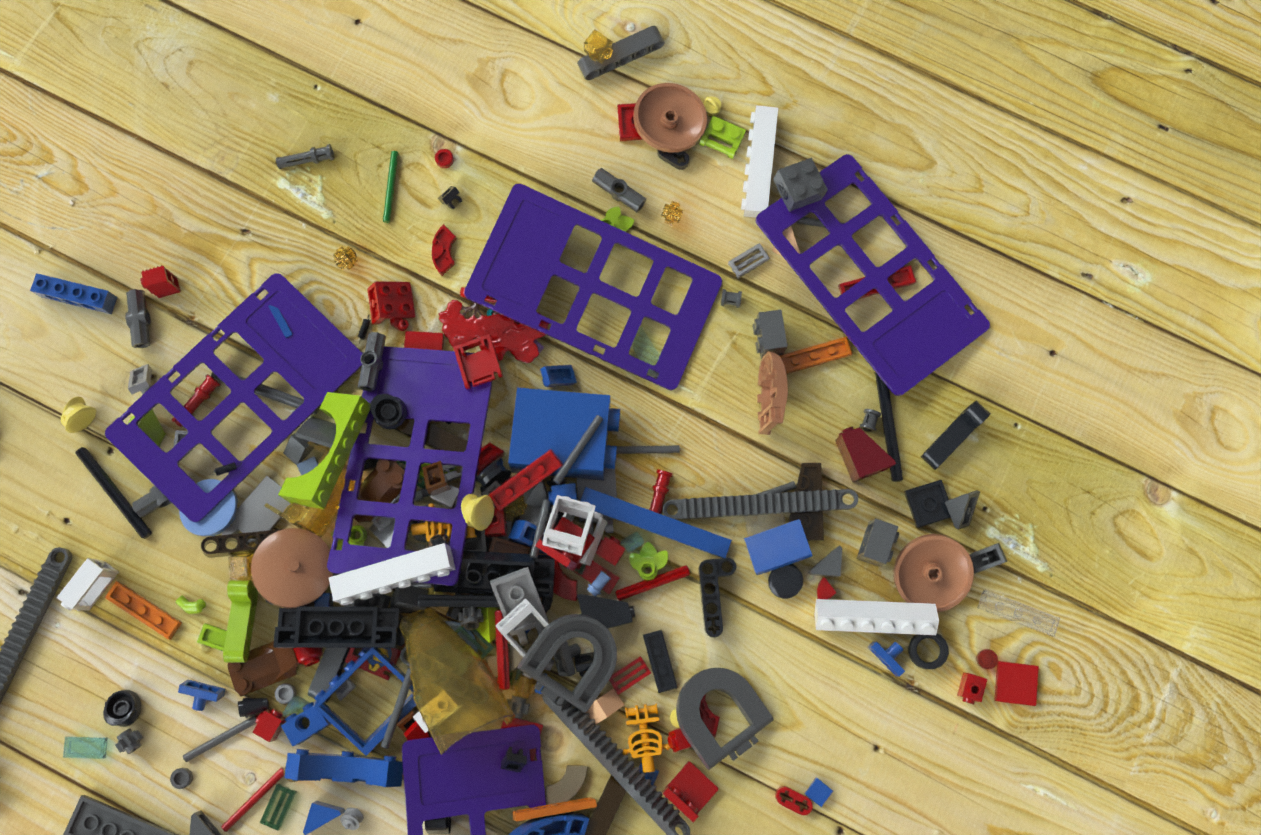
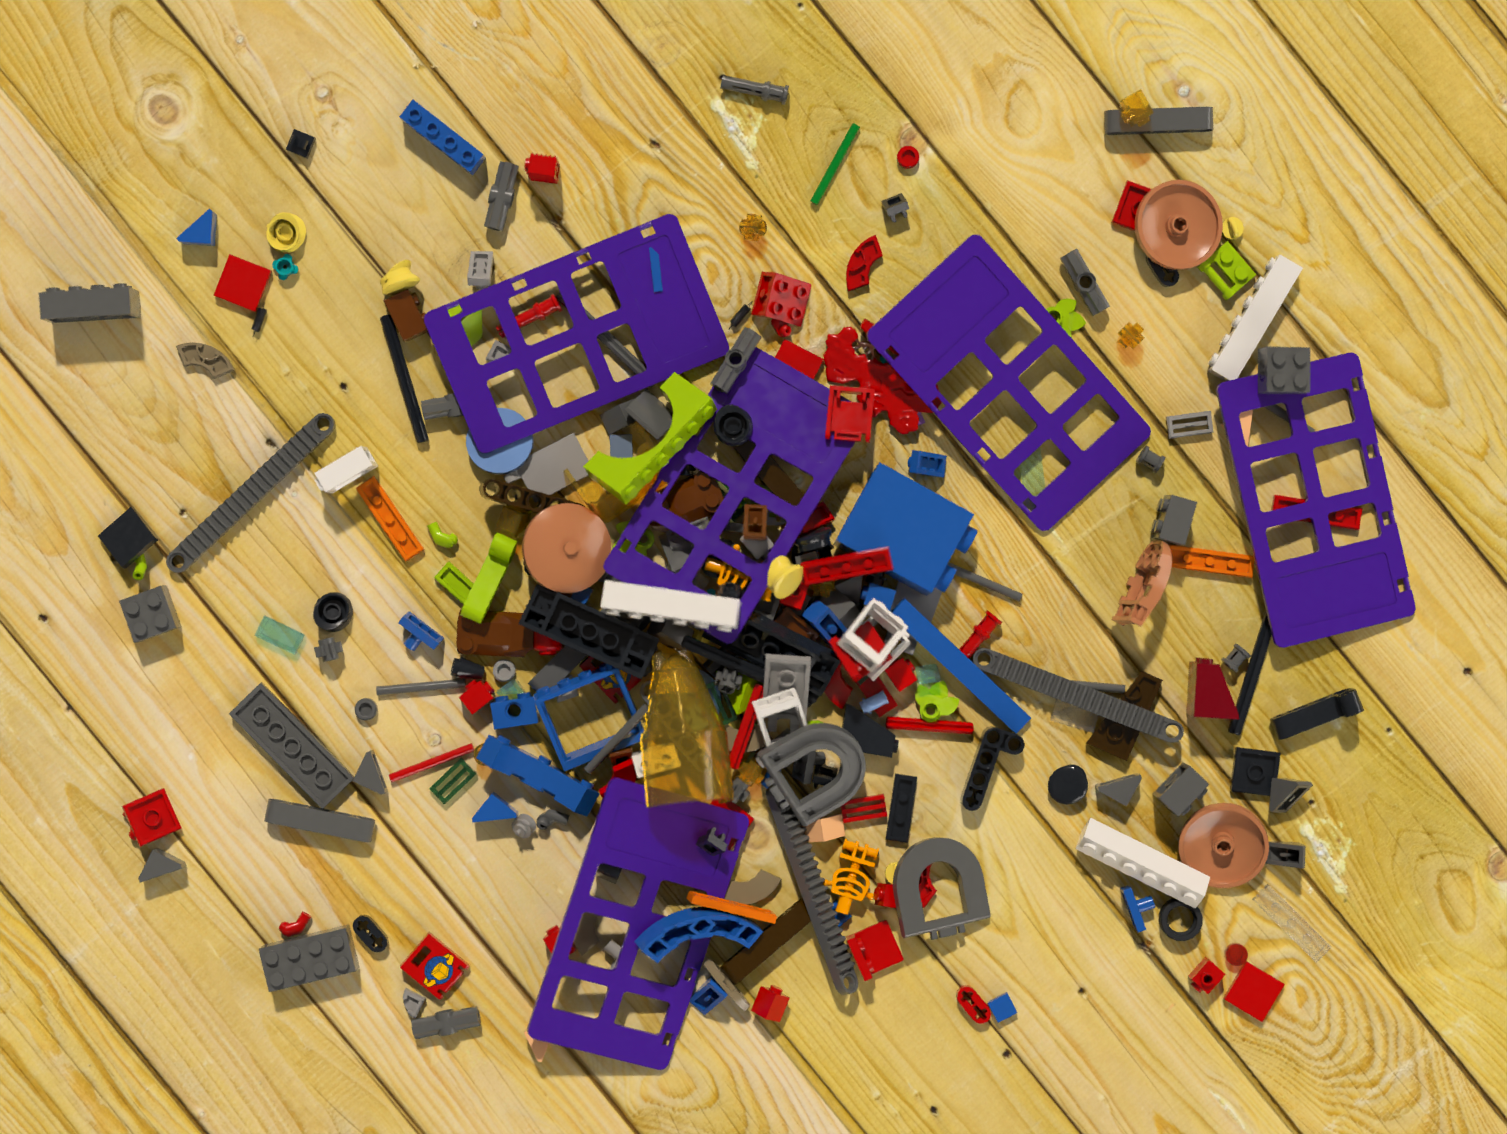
camera: 25 degrees right, 10 degrees up
black piece [210,462,242,476] -> none
dark grey bar [530,500,551,559] -> none
dark grey bar [553,415,603,484] -> none
blue tile [744,519,813,575] -> none
red tile [817,577,837,599] -> none
none -> reddish brown brick [384,289,428,342]
none -> dark grey arm [536,809,570,830]

